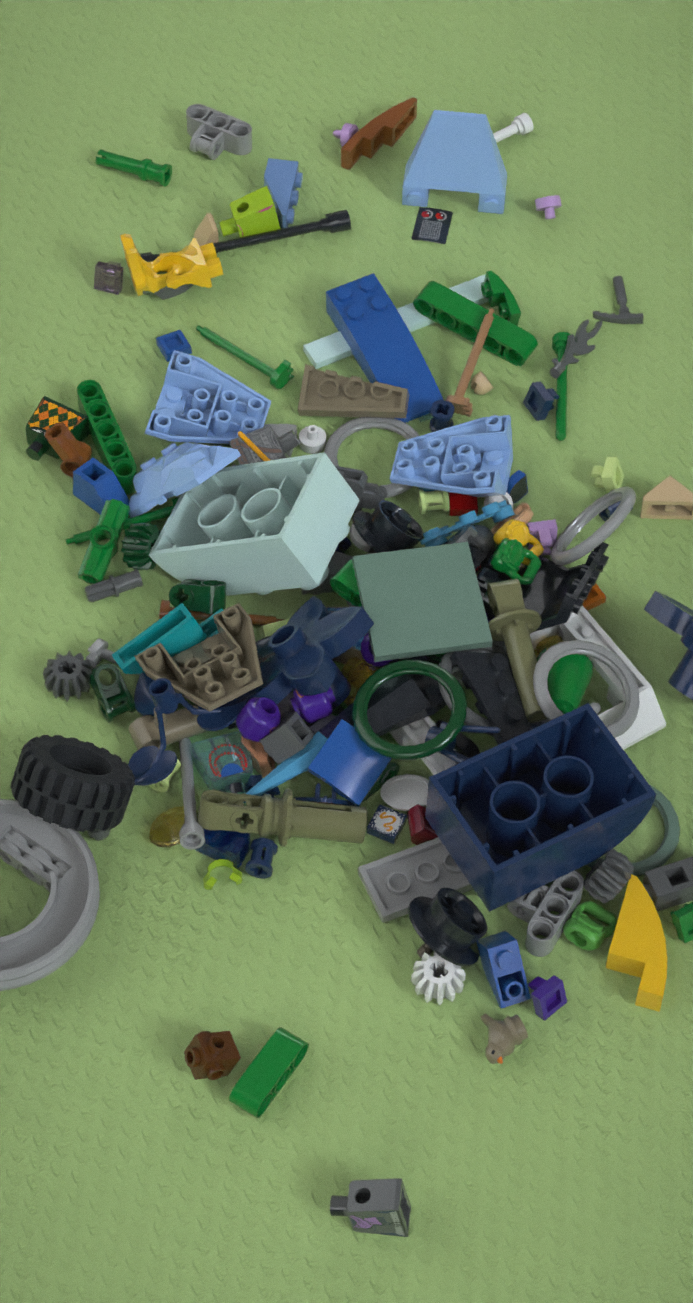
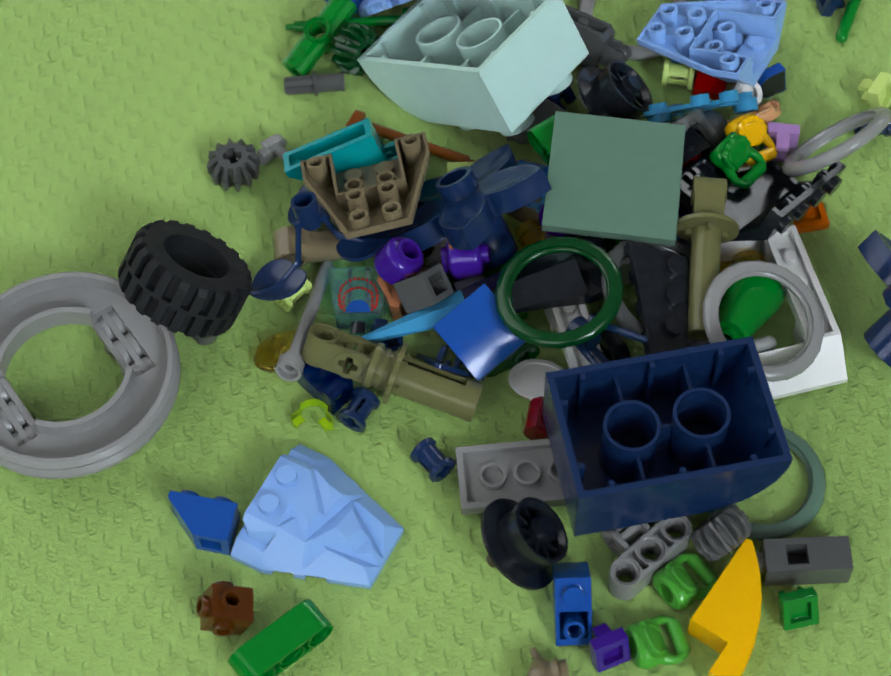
camera: 20 degrees right, 5 degrees up
dark green piece [89,663,136,723] -> none
dark green piece [169,579,226,614] -> none
tile [367,804,407,844] -> none
white gear [411,952,466,1005] -> none
none -> blue slope [168,490,241,555]
none -> light blue wedge [230,444,404,589]
none -> dark blue bush [410,437,455,483]
none -> bright green piece [625,615,691,669]

